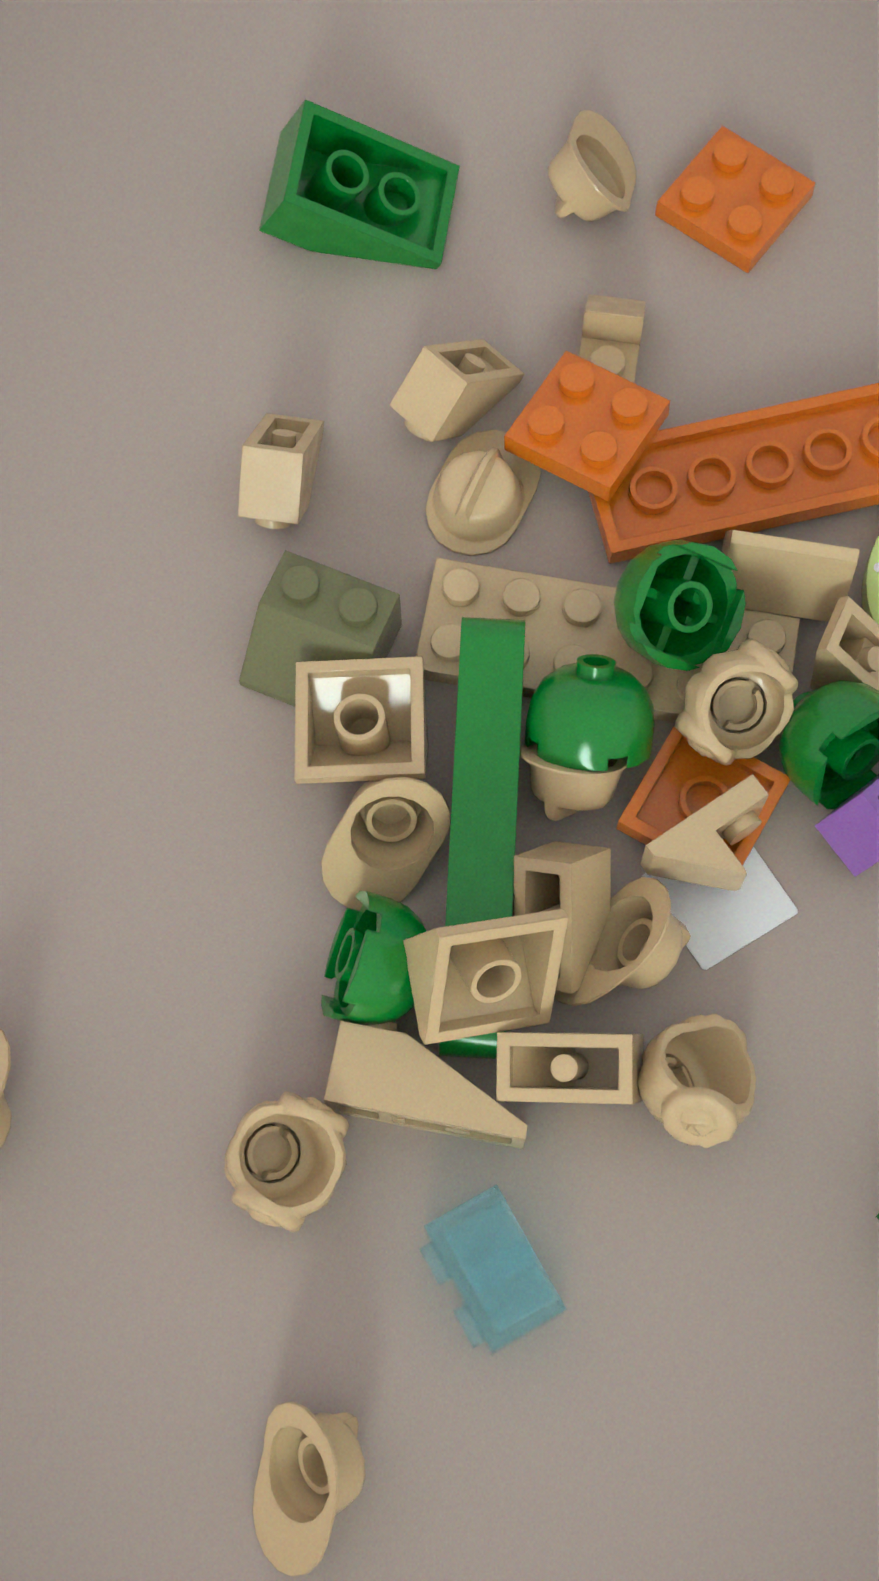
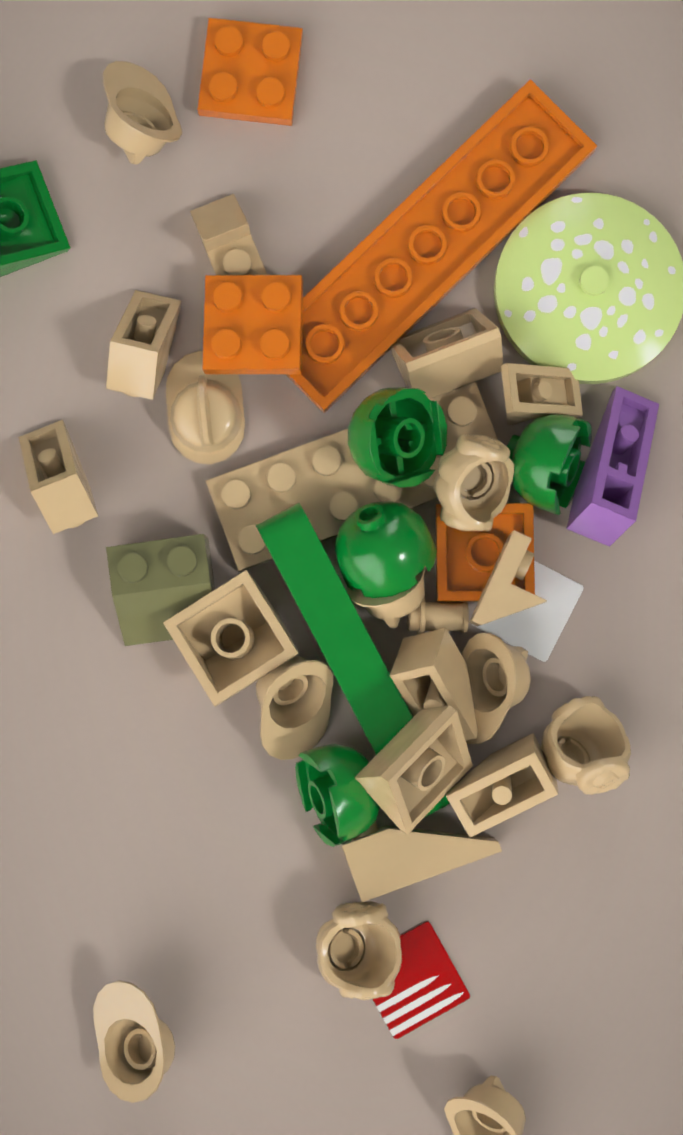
camera: 30 degrees left, 15 degrees up
clear light blue brick [419,1184,567,1356] -> none
none -> red sticker [373,921,470,1039]
none -> tan pin [407,599,469,635]

